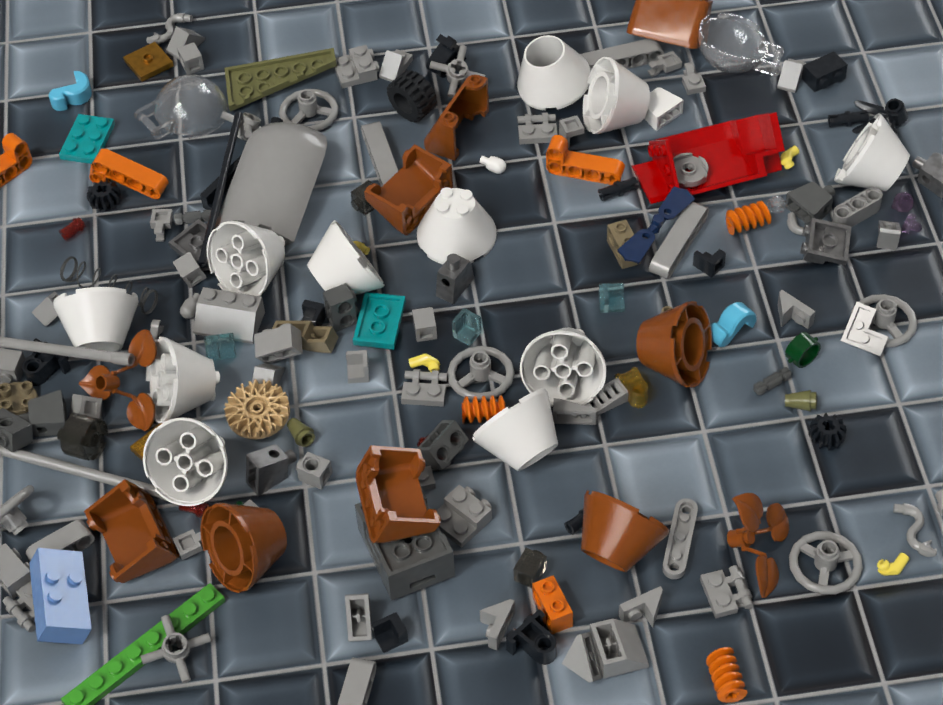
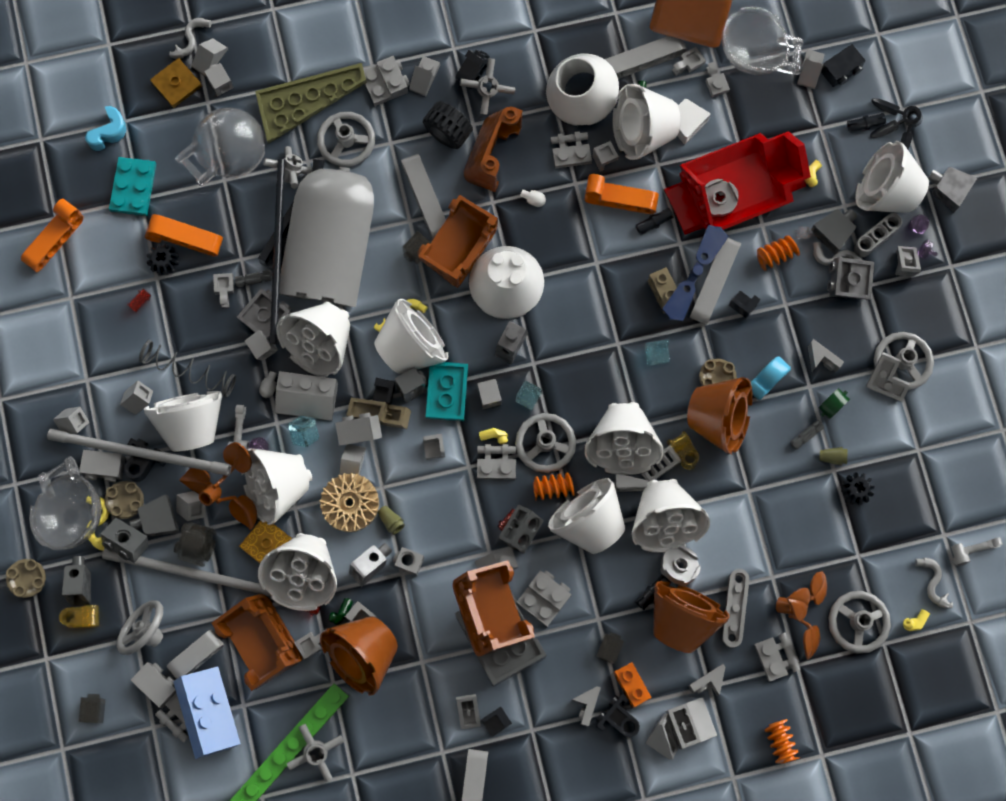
camera: 10 degrees left, 25 degrees up
none -> white cone [632,479,710,553]
none -> light grey plate [660,546,701,586]

